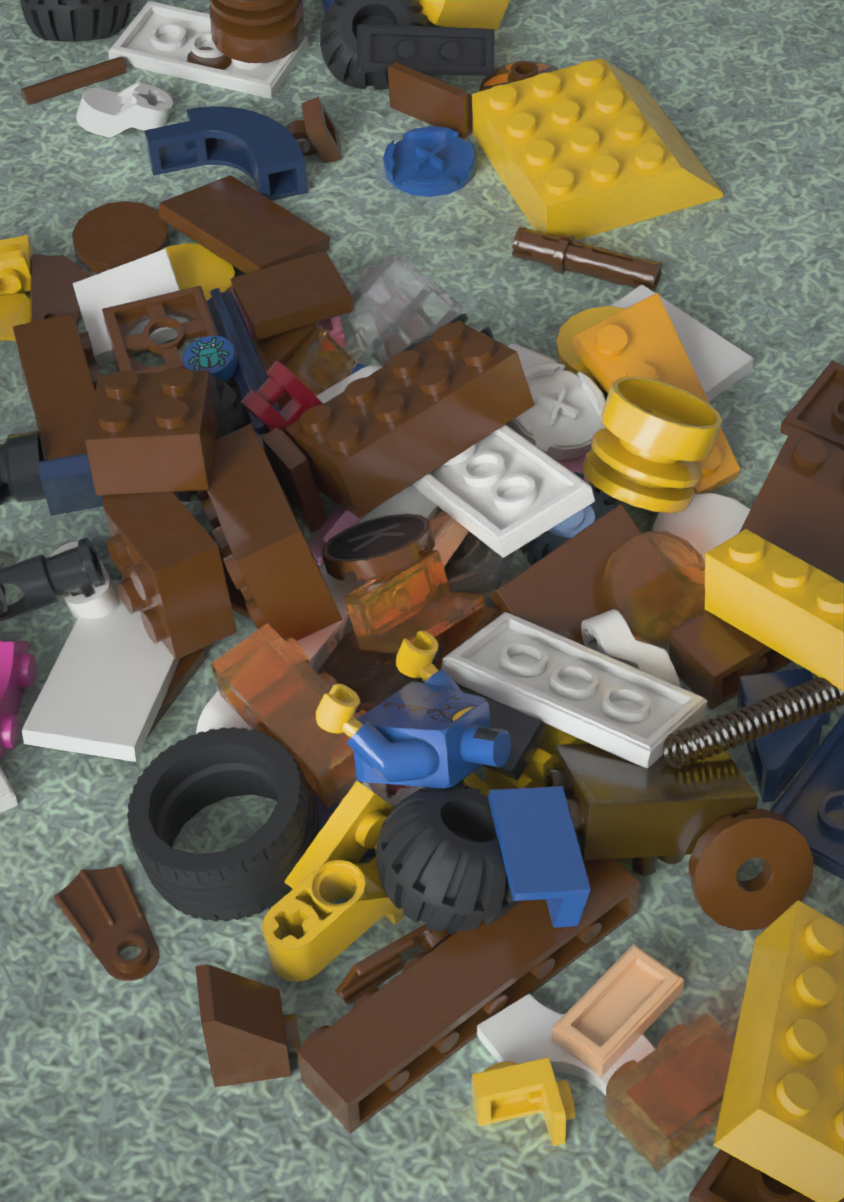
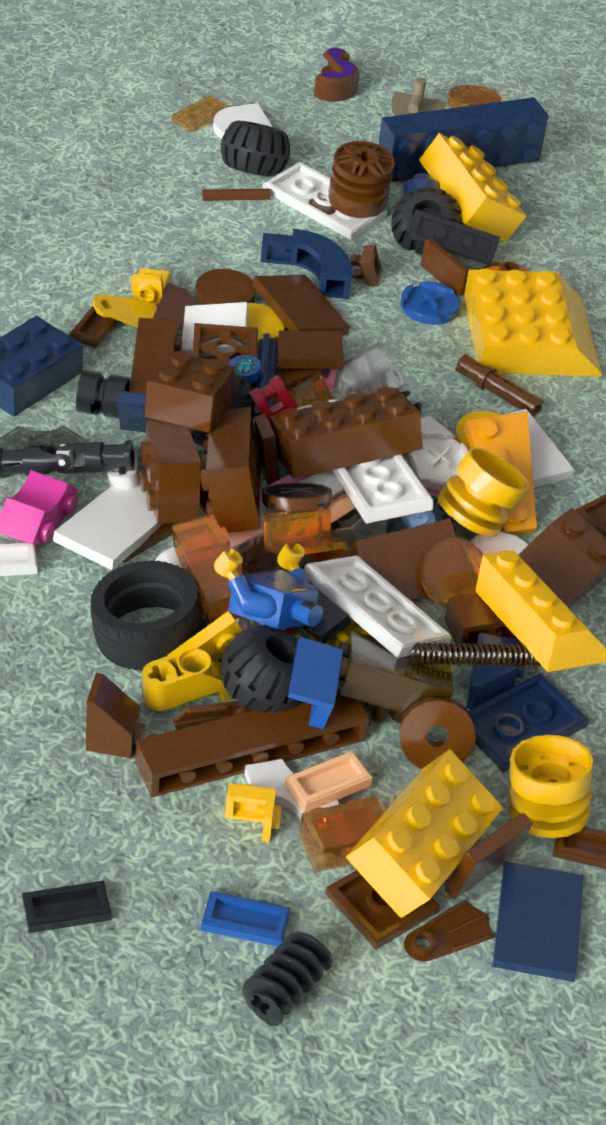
camera: 10 degrees right, 5 degrees down
reddish brown piece [54,864,159,981] -> none
white piece [76,82,173,138] -> none
white piece [581,609,681,688] -> none

